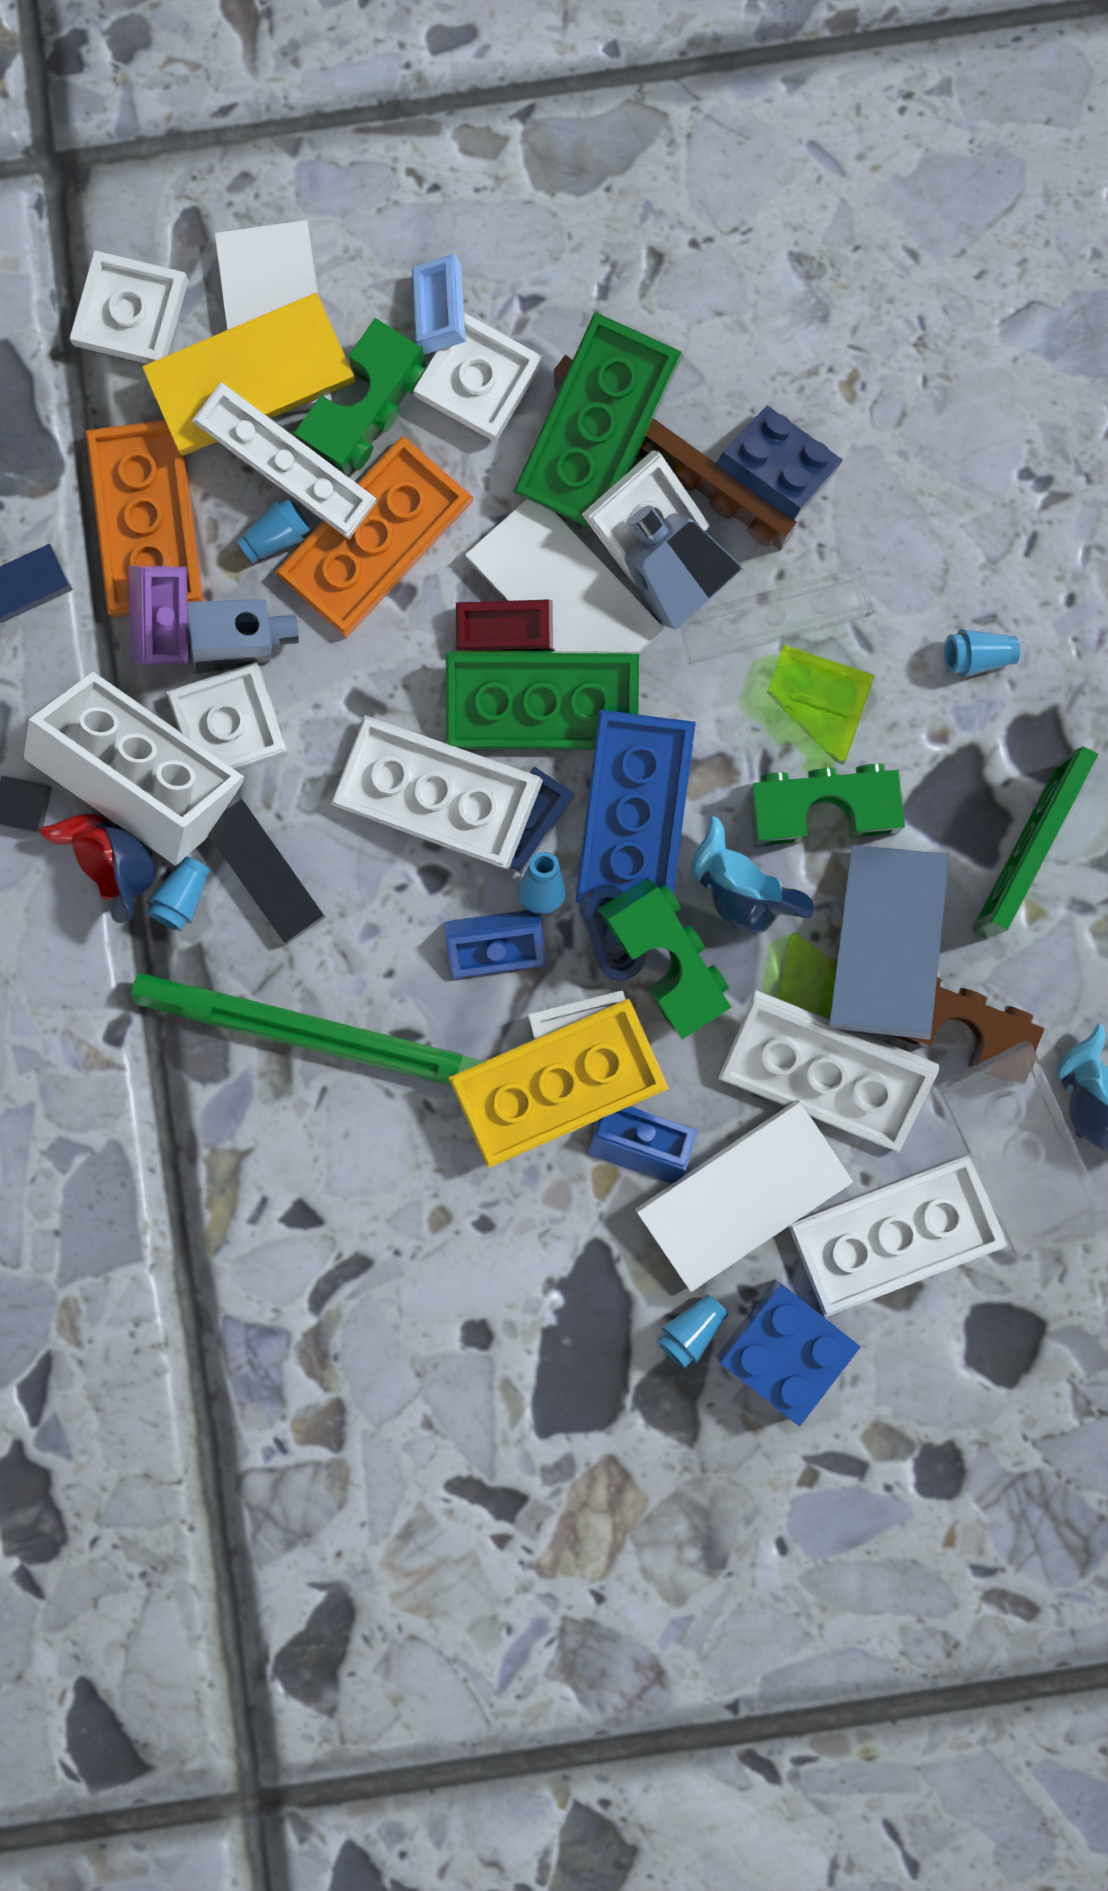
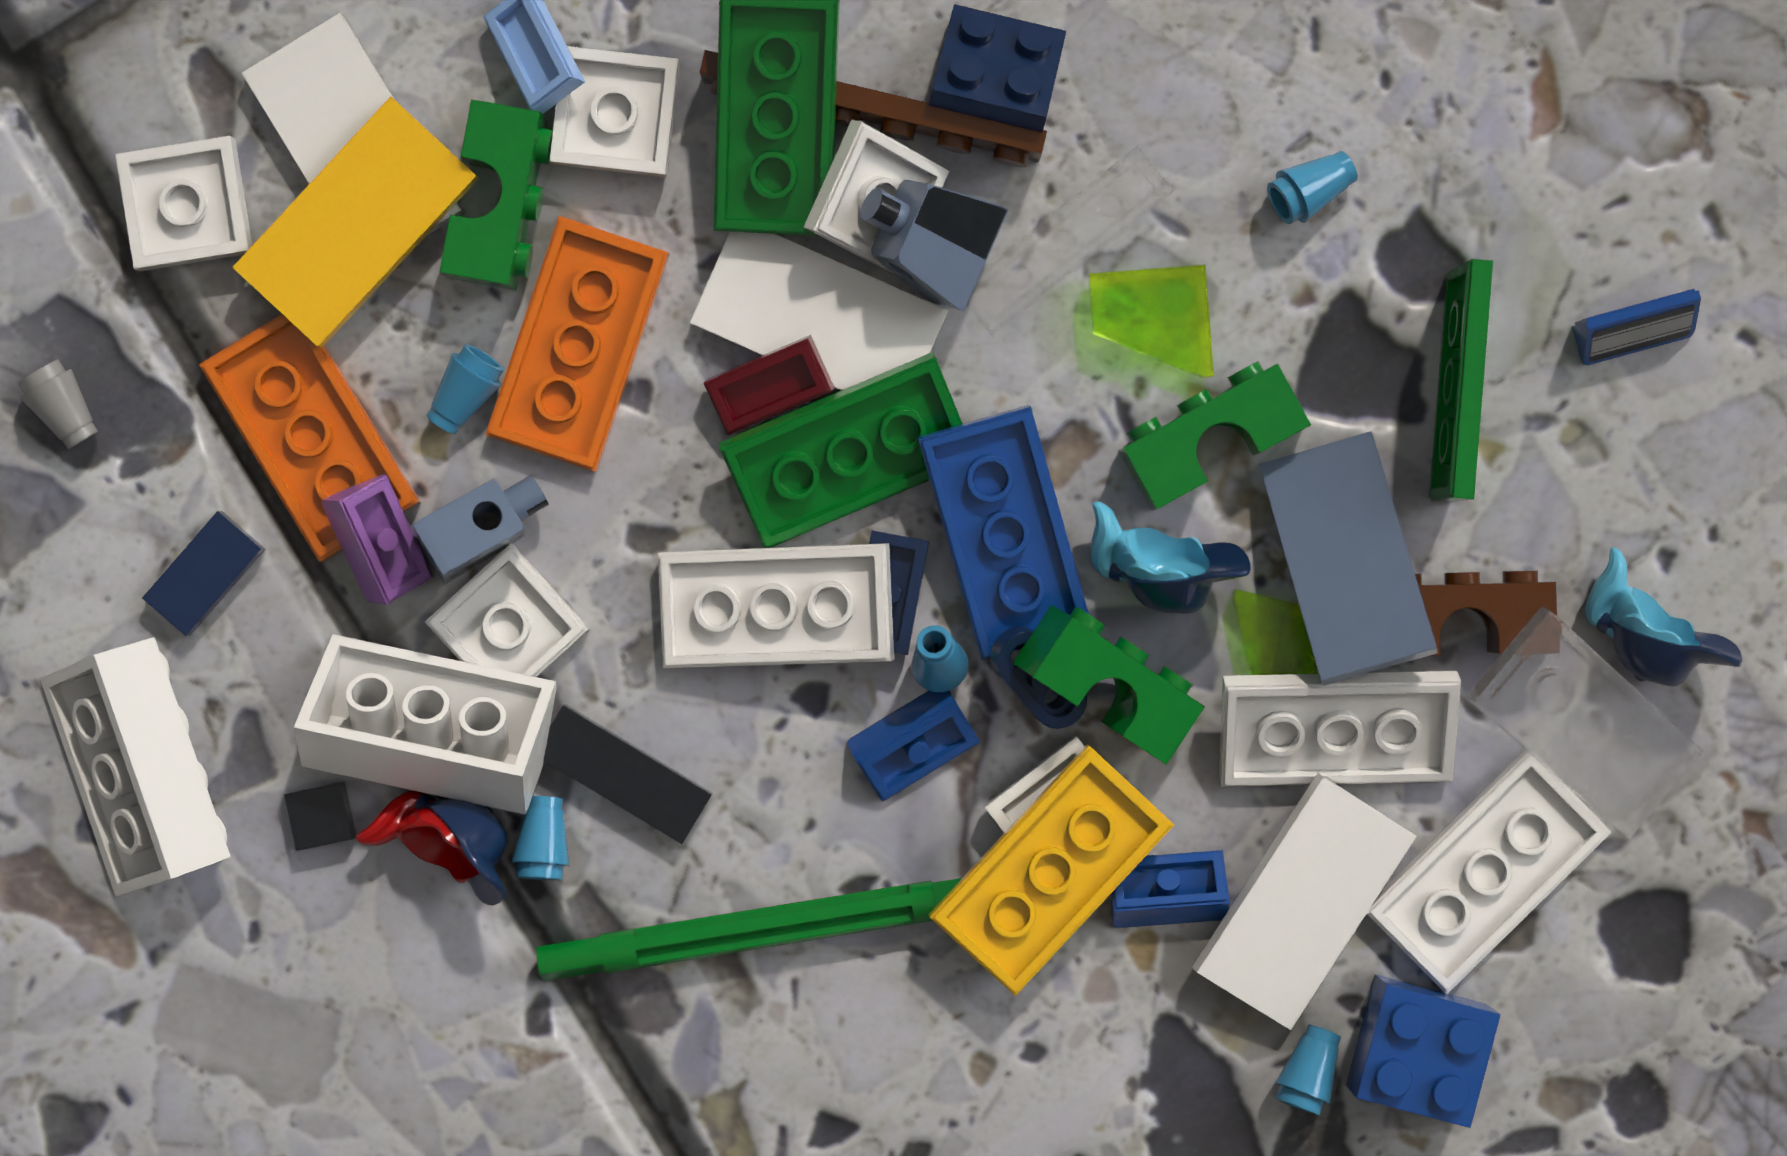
camera: 25 degrees left, 5 degrees up
white tile [192,382,377,539] -> none

